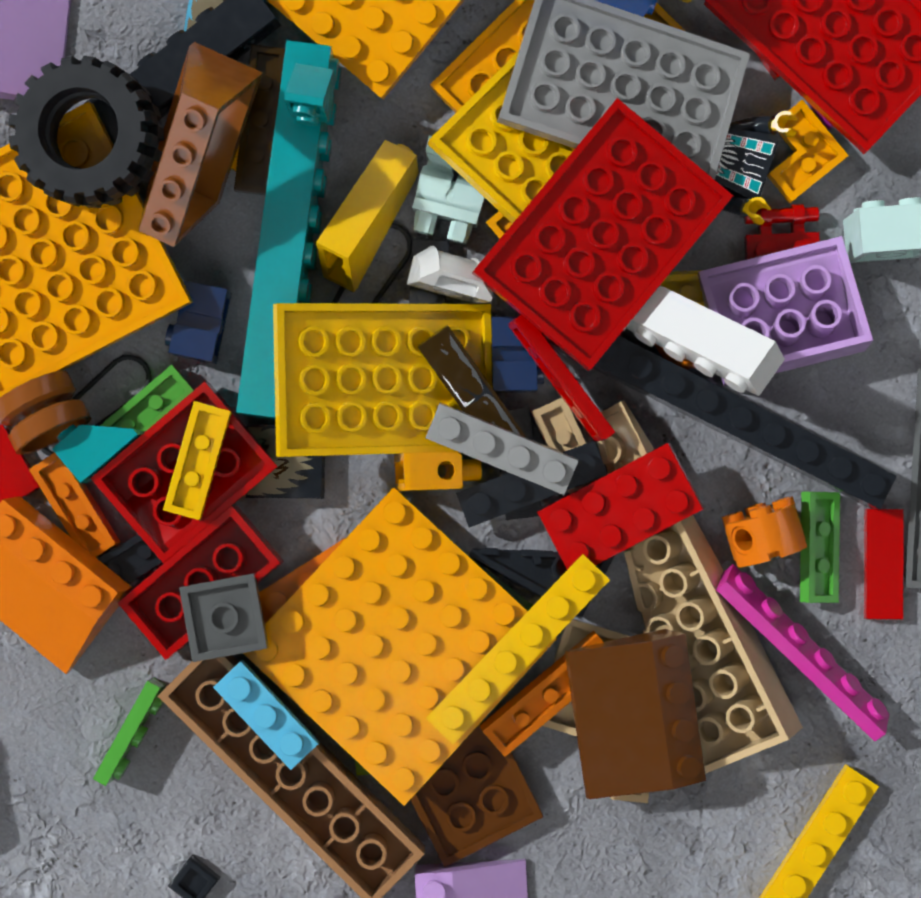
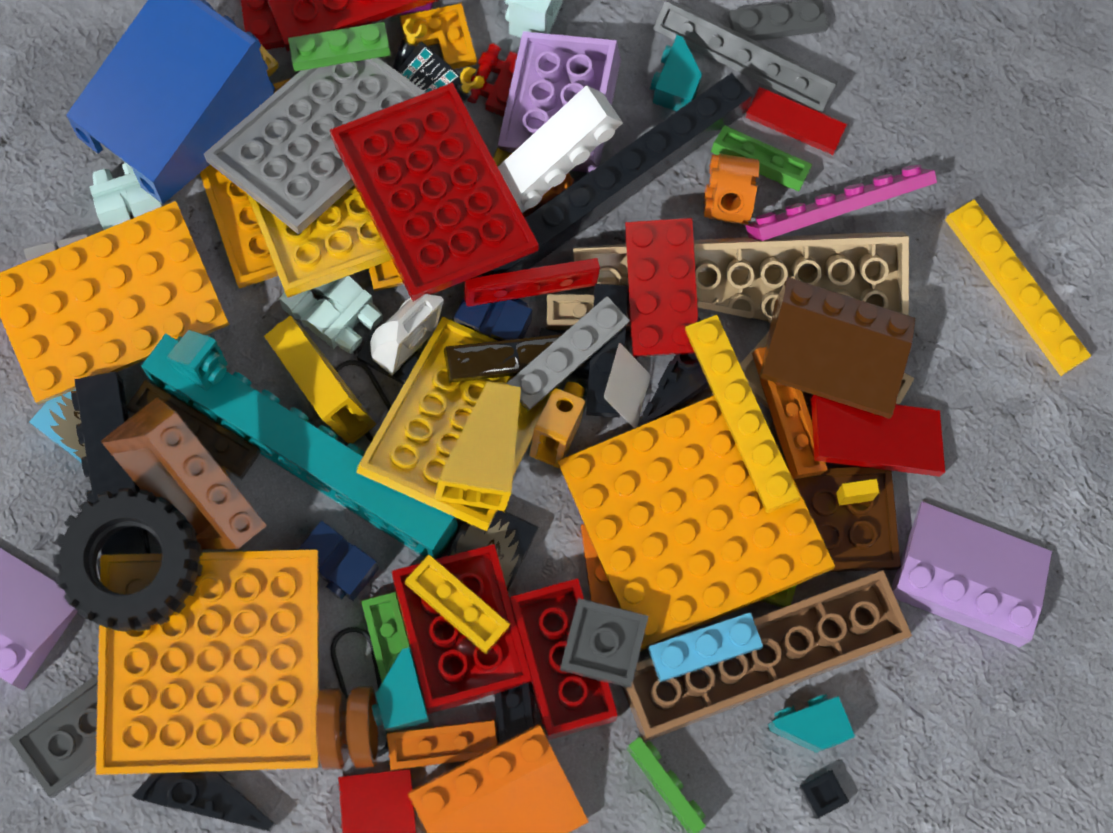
camera: 70 degrees left, 15 degrees down
none -> bright green plate [288,22,391,72]
none -> yellow slope [434,381,521,511]
none -> white sticker [604,343,650,429]
none -> teal slope [650,35,702,111]
none -> teal slope [768,694,855,753]
none -> red tile [811,395,946,477]
none -> yellow tile [836,479,879,506]

